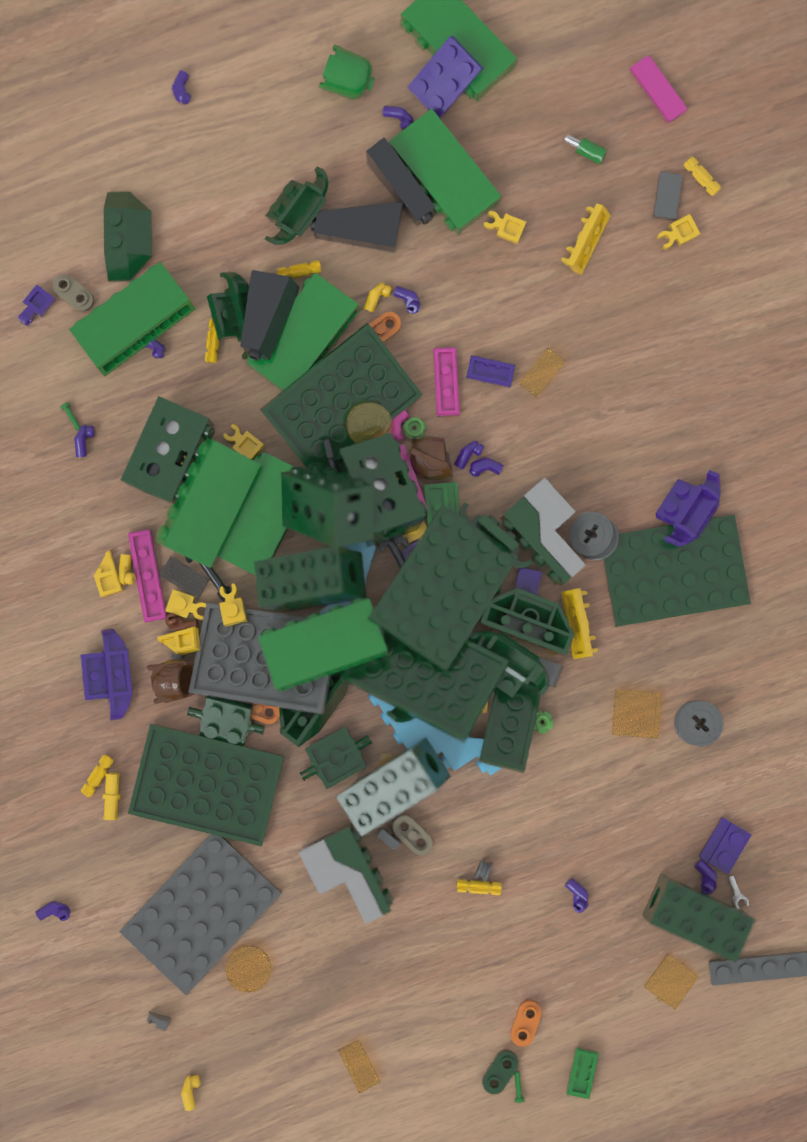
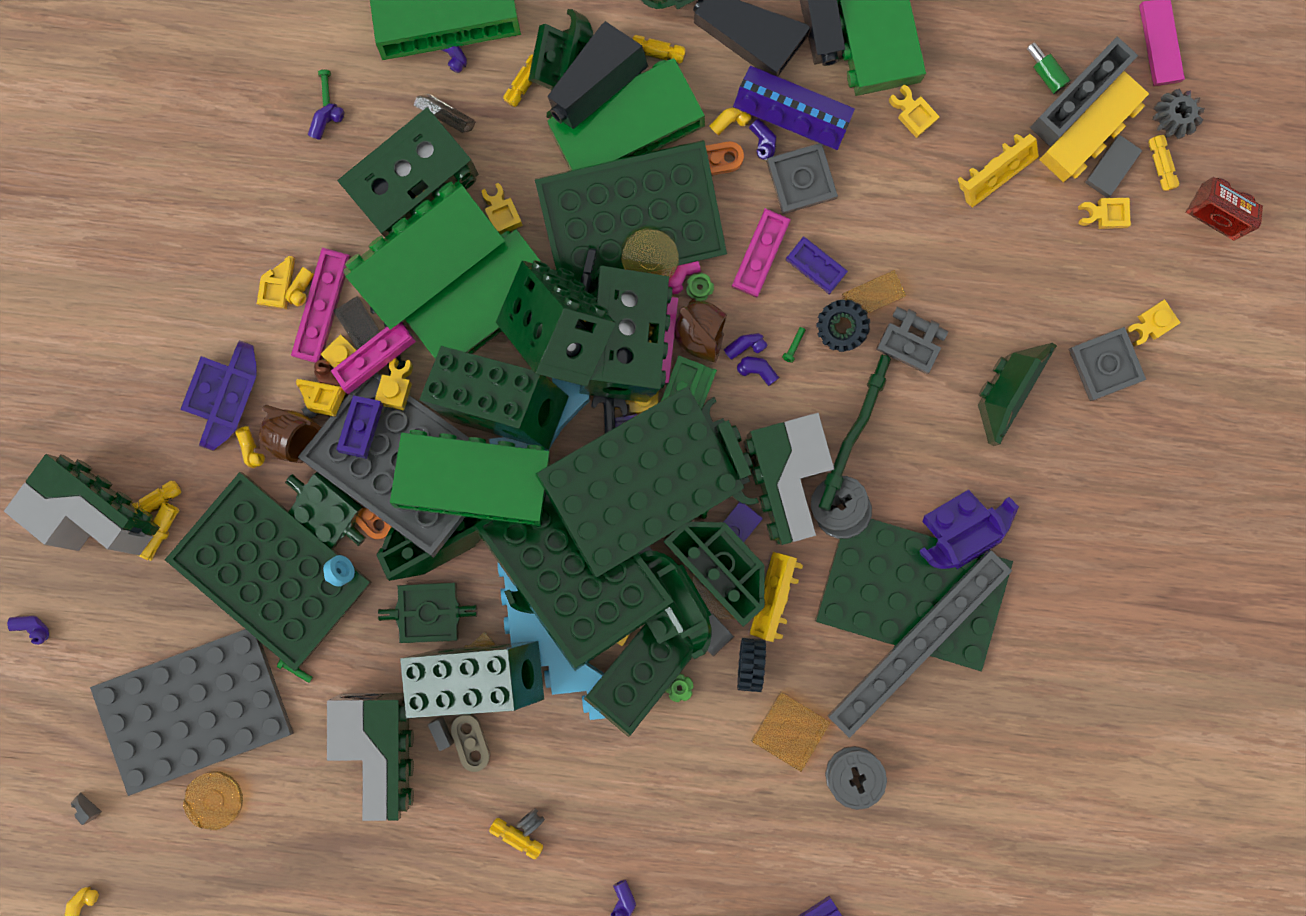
camera: 30 degrees right, 0 degrees up
none -> piece [4,454,160,555]
none -> yellow arm [235,426,265,468]
none -> green piece [277,659,313,683]
none -> medium azure tile [323,555,355,587]
none -> dark pink tile [331,321,416,394]
none -> dark purple plate [336,395,383,459]
none -> clear smoke tile [414,94,476,133]
none -> dark purple brick [733,66,855,150]
none -> black bush [737,638,766,692]
none -> dark grey plate [766,143,838,214]
none -> green piece [782,327,806,363]
none -> black bush [816,300,870,352]
none -> dark green bar [818,355,891,511]
none -> dark grey plate [827,550,1012,738]
none -> dark grey plate [876,307,948,374]
none -> dark green wedge [978,343,1057,446]
none -> dark grey brick [1030,36,1138,146]
none -> yellow brick [1039,71,1149,183]
none -> dark grey plate [1069,327,1146,401]
none -> yellow plate [1126,299,1181,346]
none -> dark grey gear [1152,88,1205,139]
none -> clear red slope [1185,177,1263,241]

